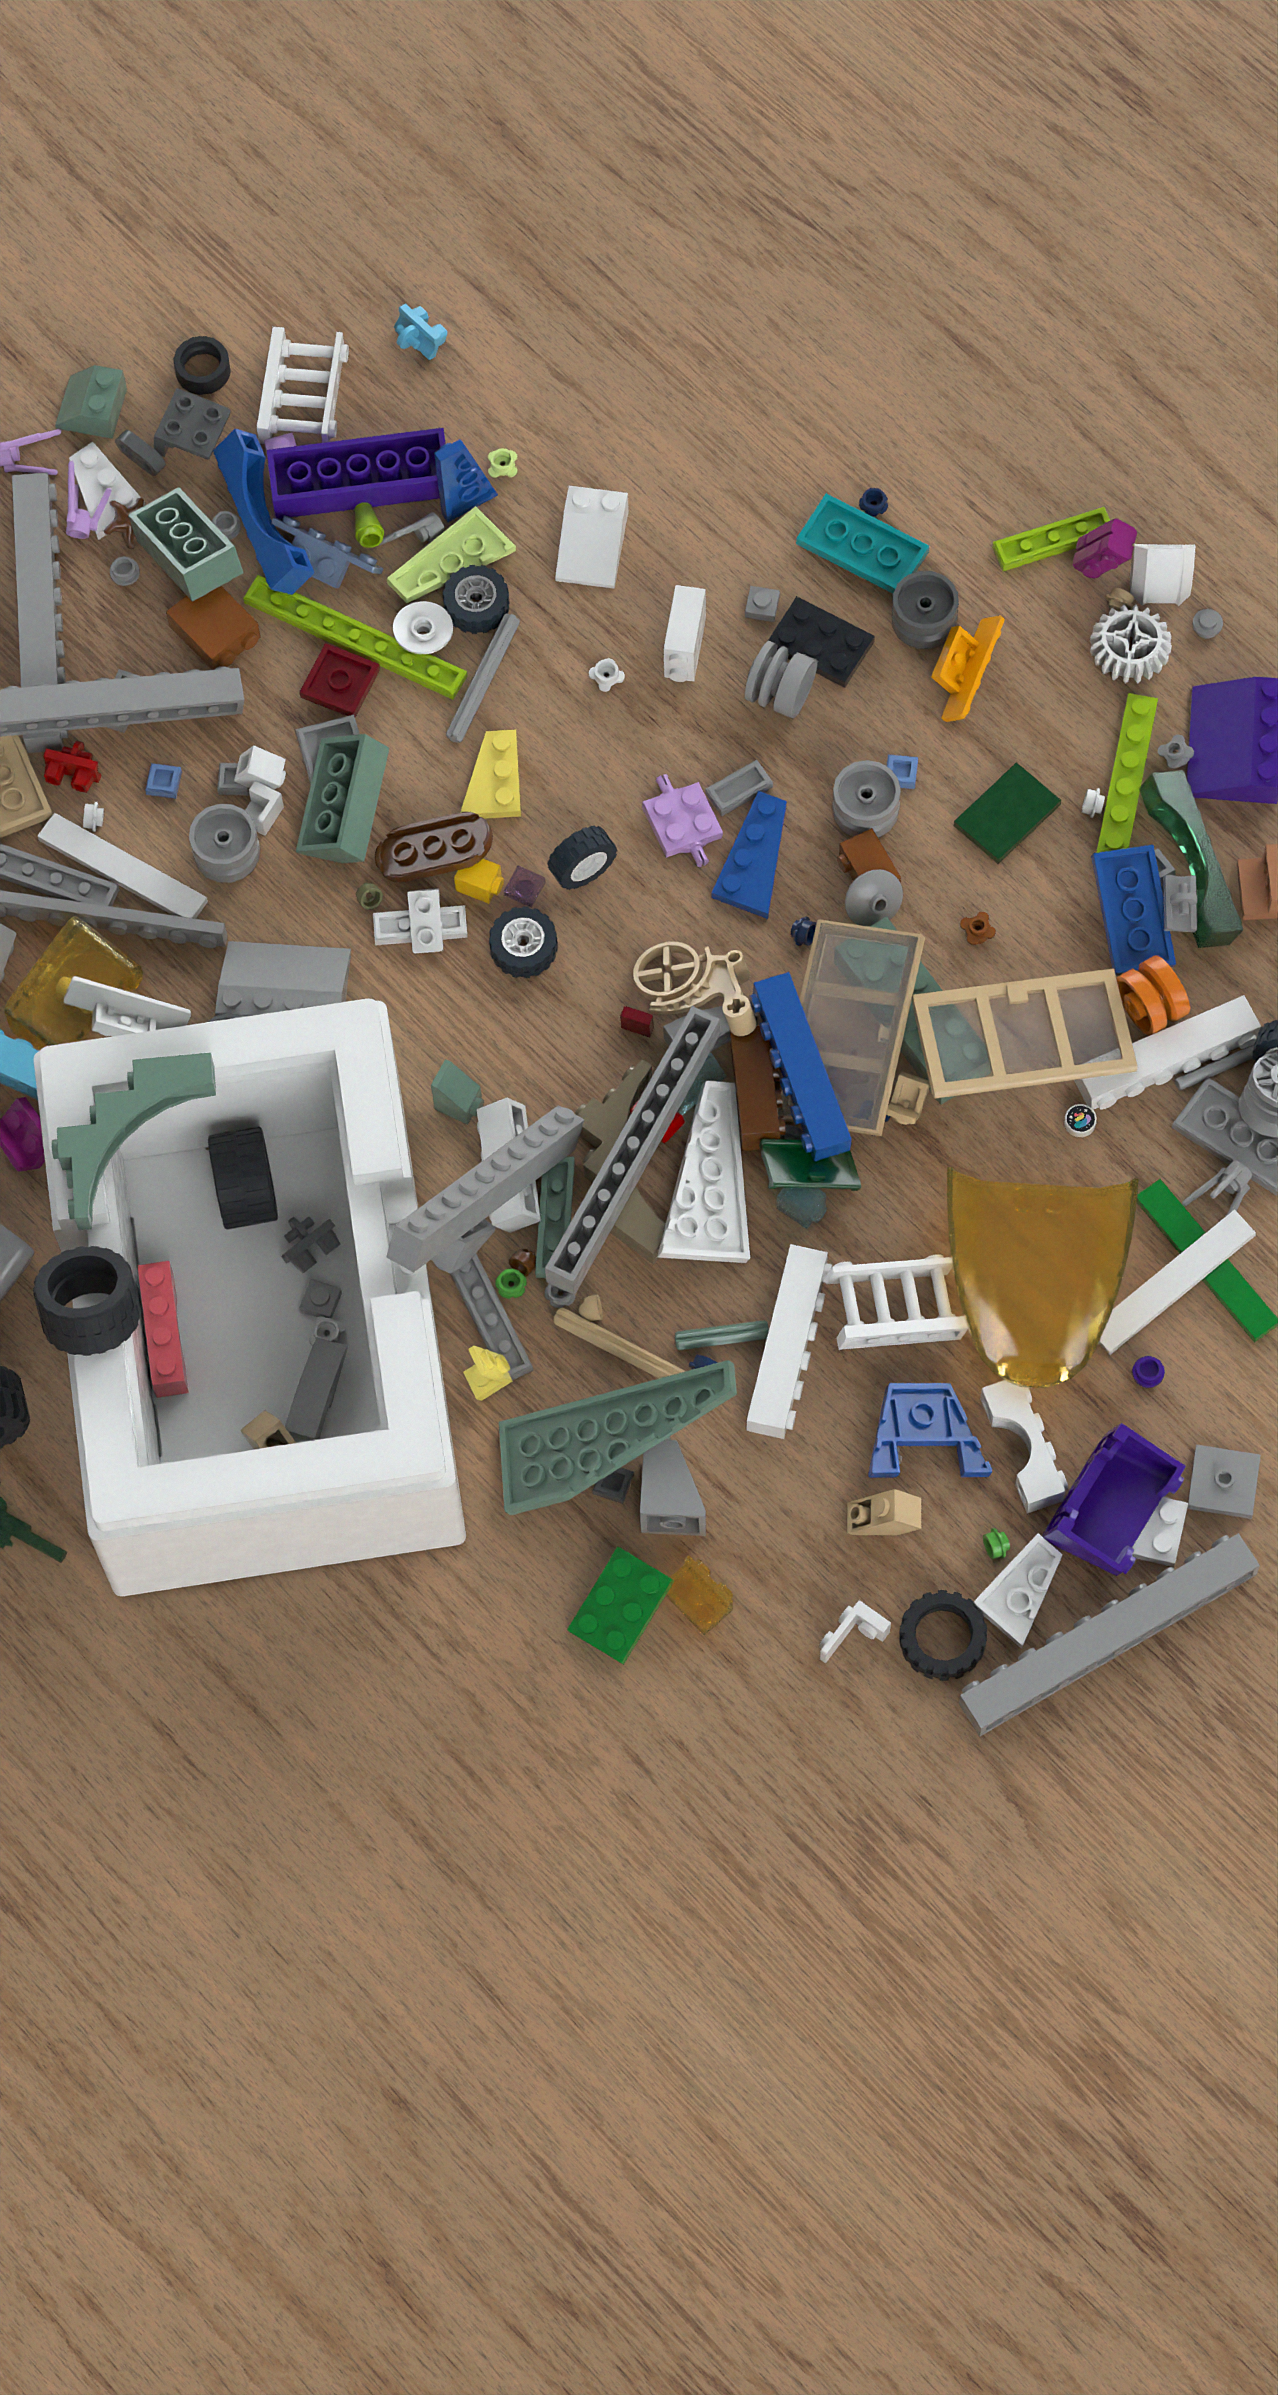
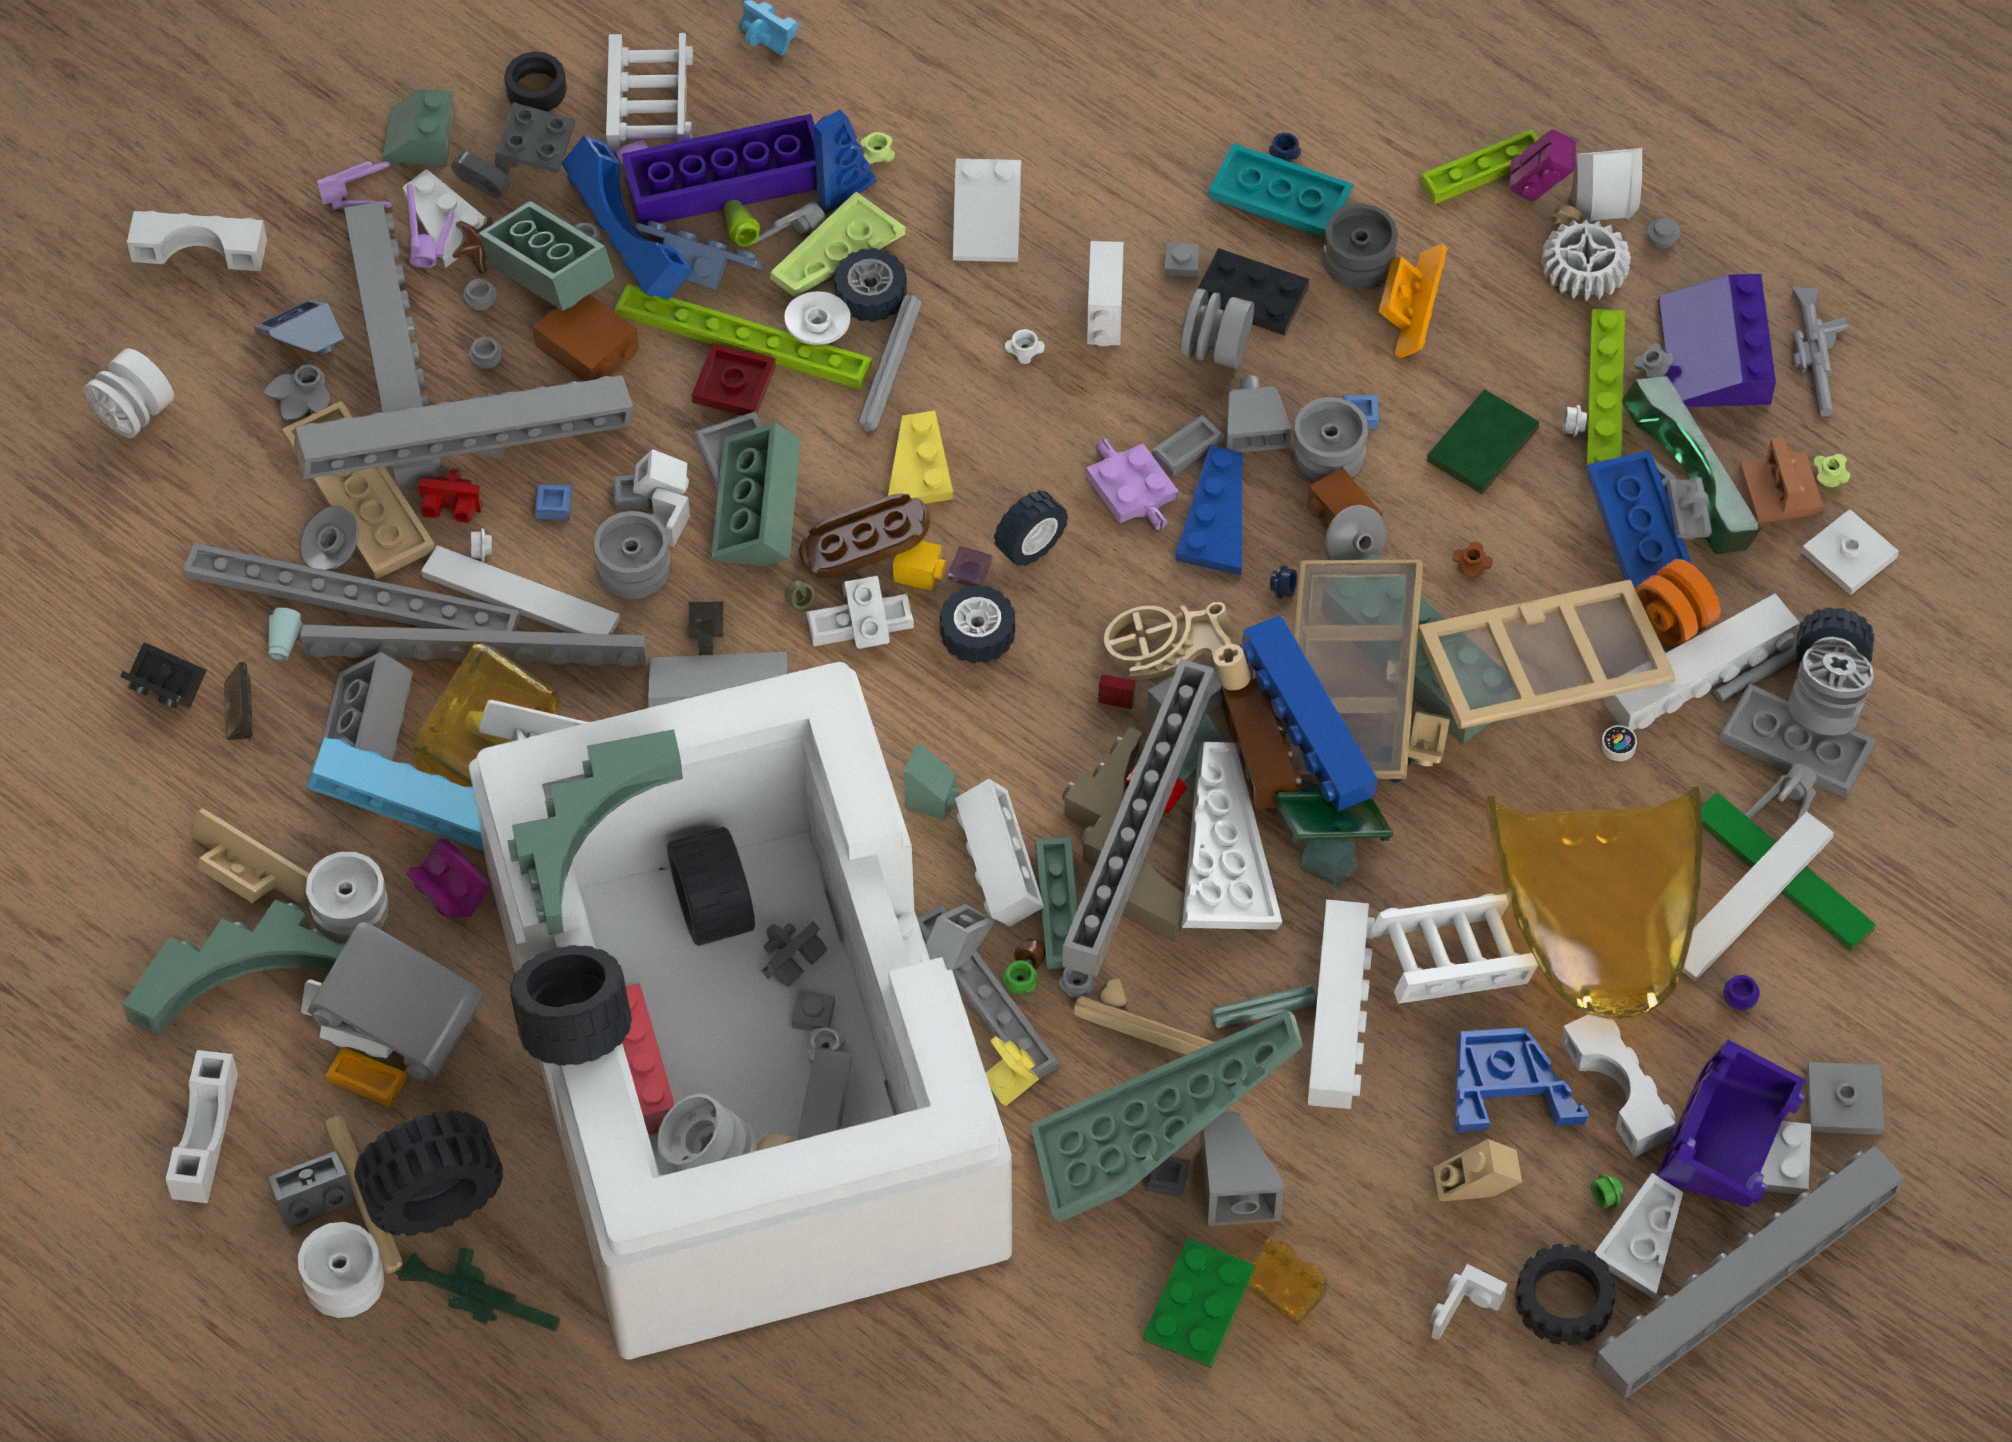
camera: 10 degrees left, 10 degrees down
light grey brick [386,1105,584,1273] -> none
none -> light grey plate [469,337,502,369]
none -> white wheel [657,1093,757,1171]
none -> clear smoke plate [688,601,724,656]
none -> light grey torso [1226,376,1291,452]

